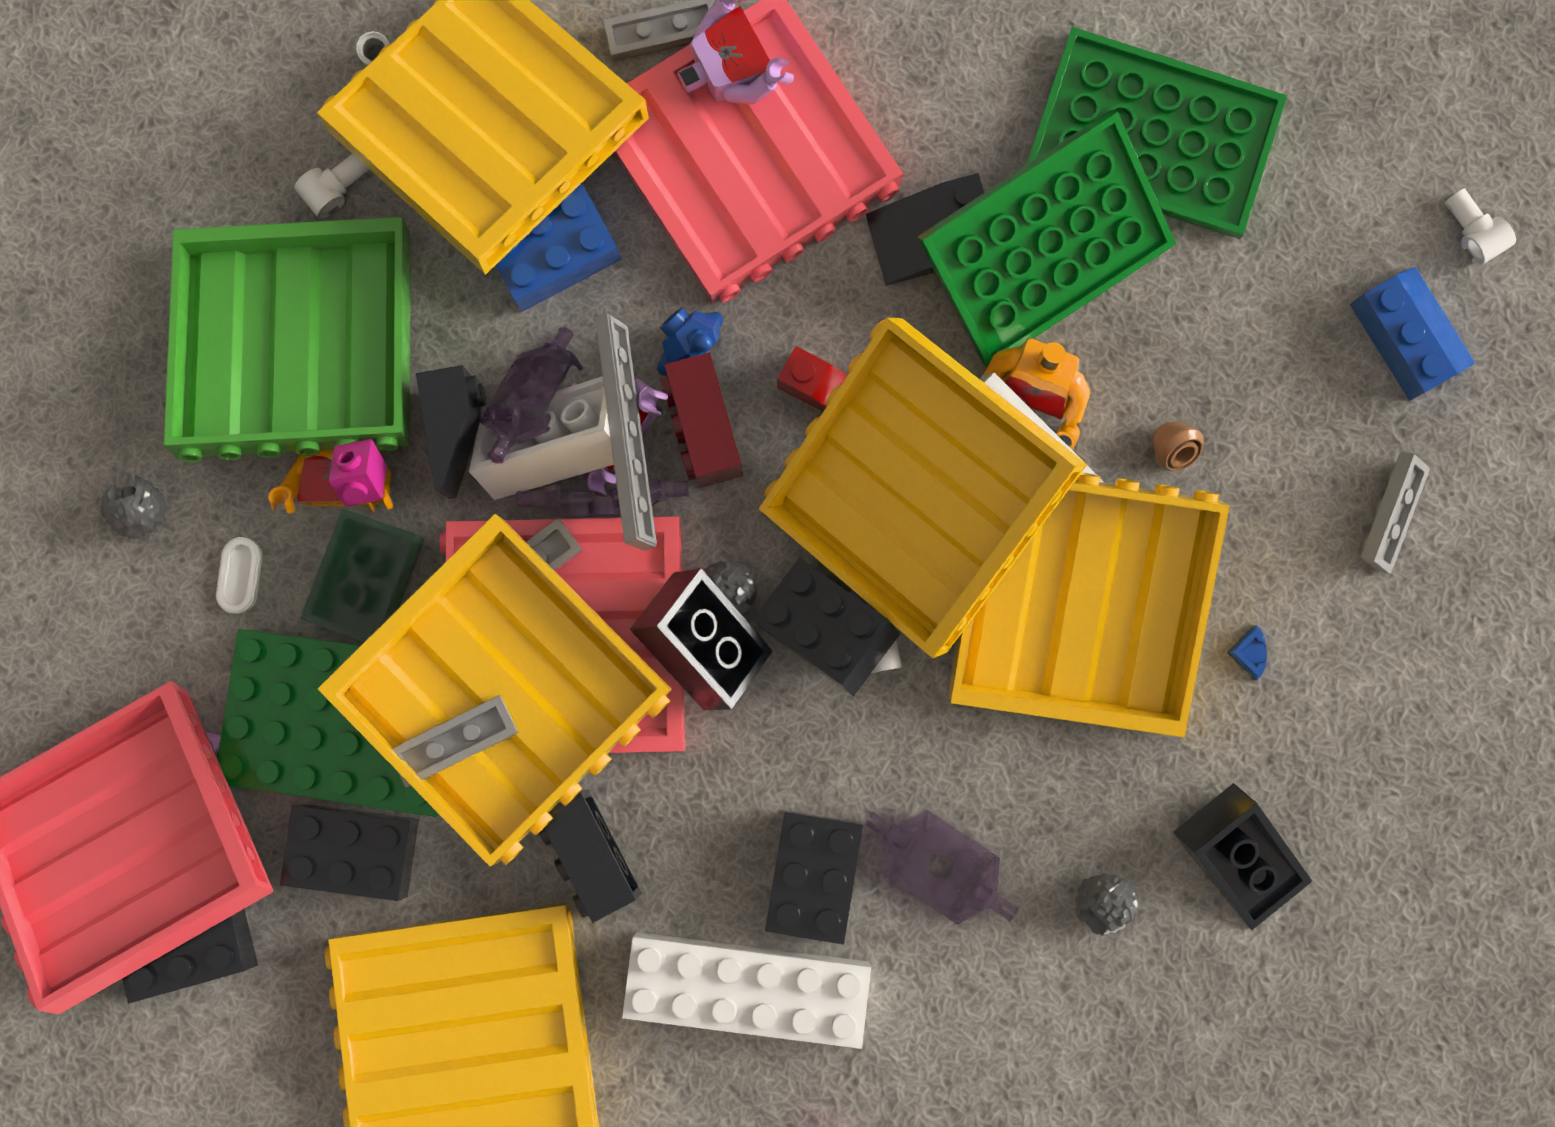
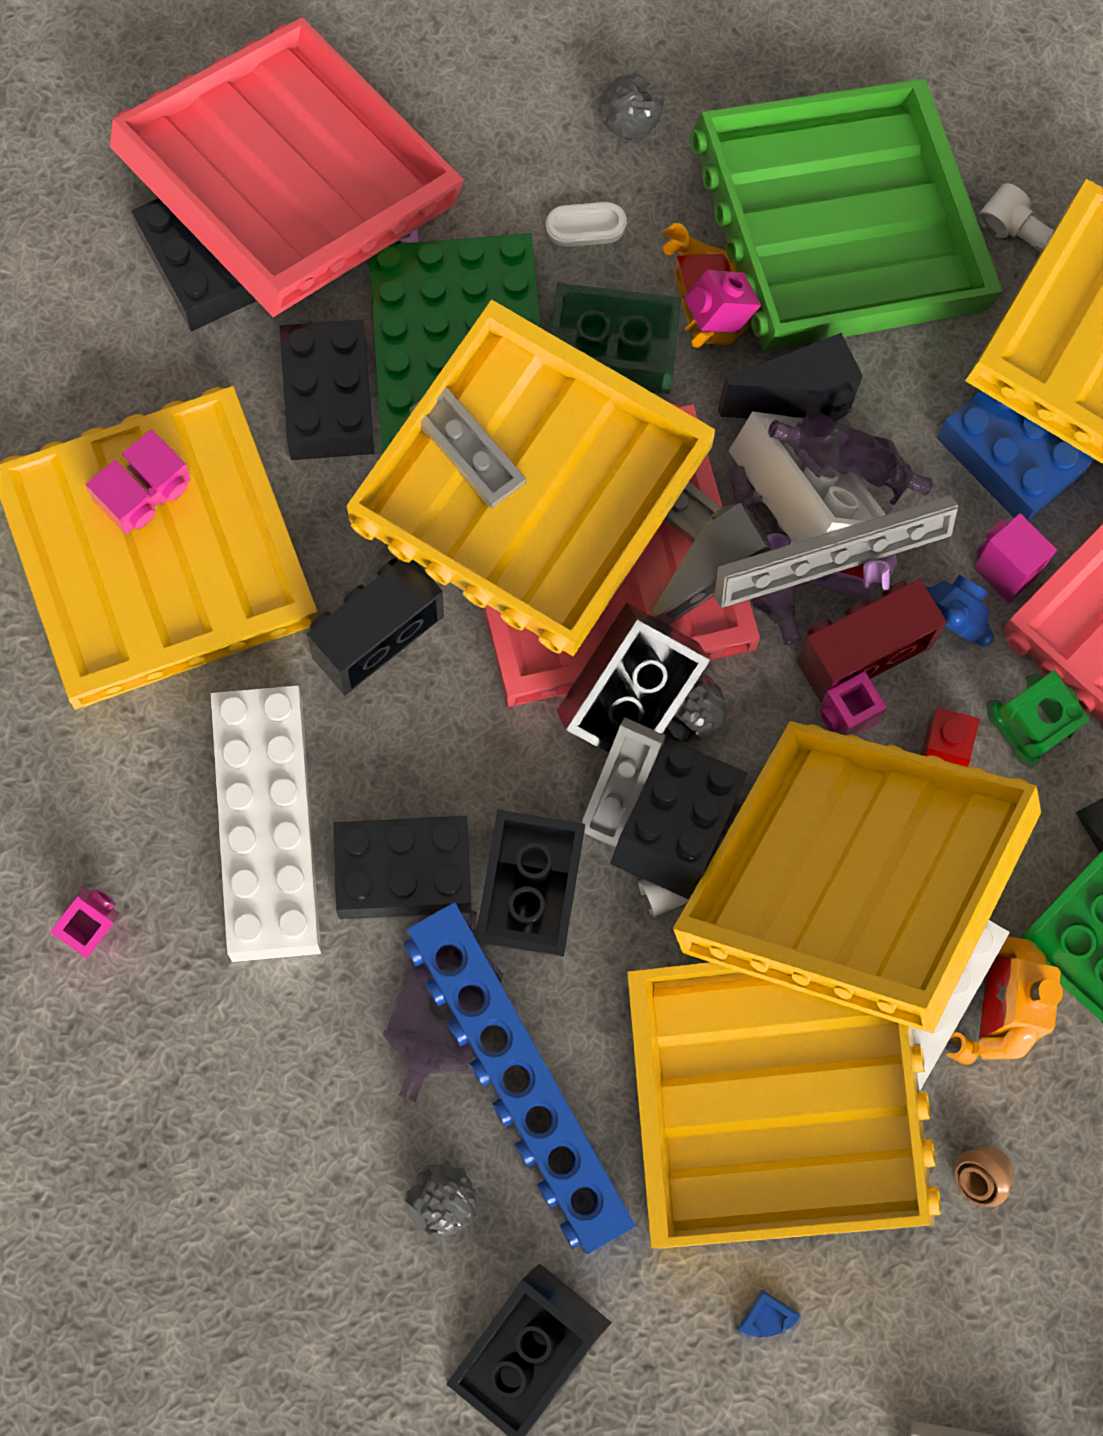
camera: 70 degrees right, 10 degrees down
none -> dark pink piece [85,429,191,535]
none -> blue brick [403,902,636,1254]
none -> black slope [475,810,585,957]
none -> light grey plate [582,718,666,847]
none -> dark grey slope [651,502,774,625]
none -> dark pink brick [820,671,887,735]
none -> dark pink brick [973,513,1057,603]
none -> green piece [986,669,1091,767]

